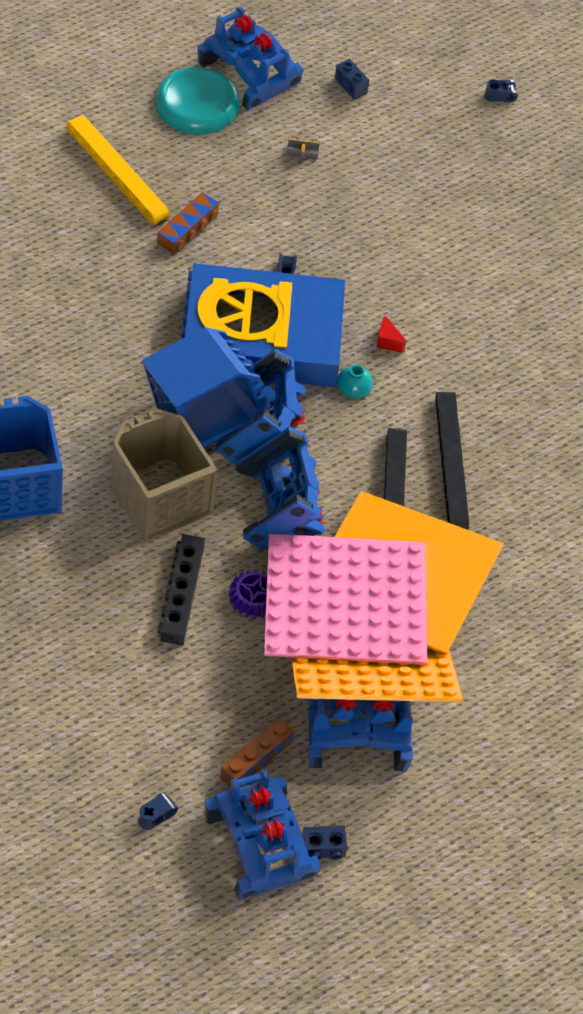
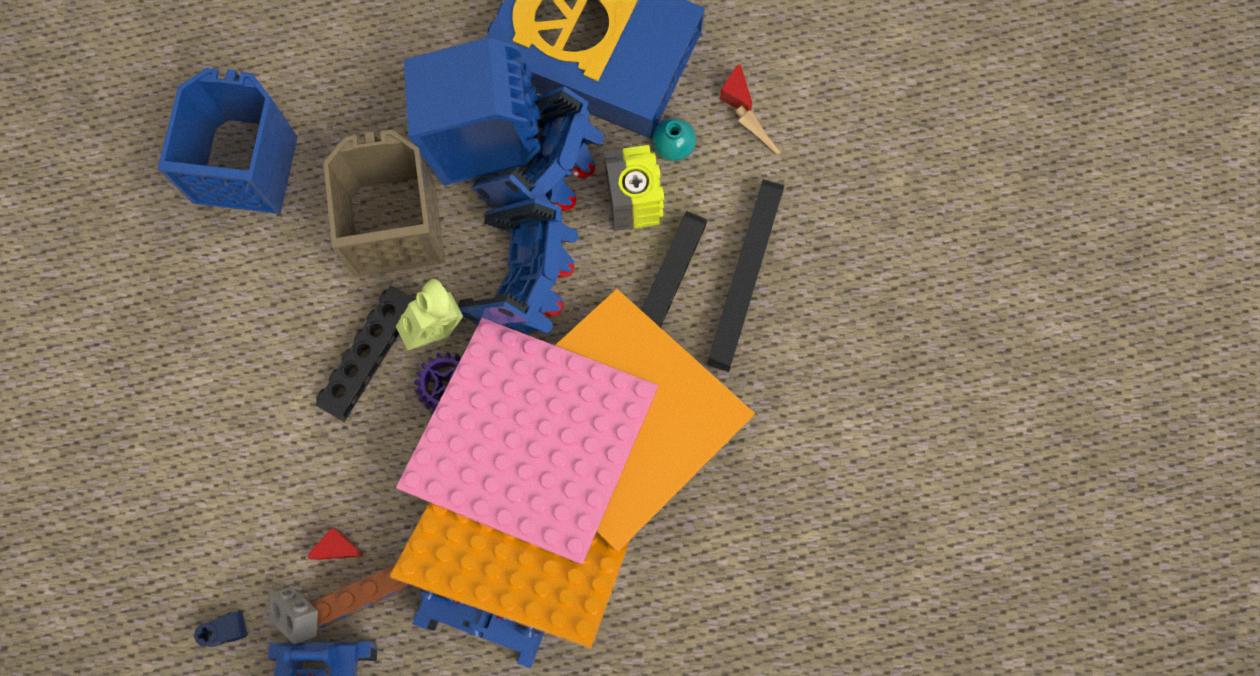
camera: 30 degrees right, 20 degrees up
none -> light grey brick [269,587,318,644]
none -> red slope [308,527,363,560]
none -> yellowish green brick [396,279,463,350]
none -> piece [604,145,664,231]
none -> tan piece [736,106,780,155]

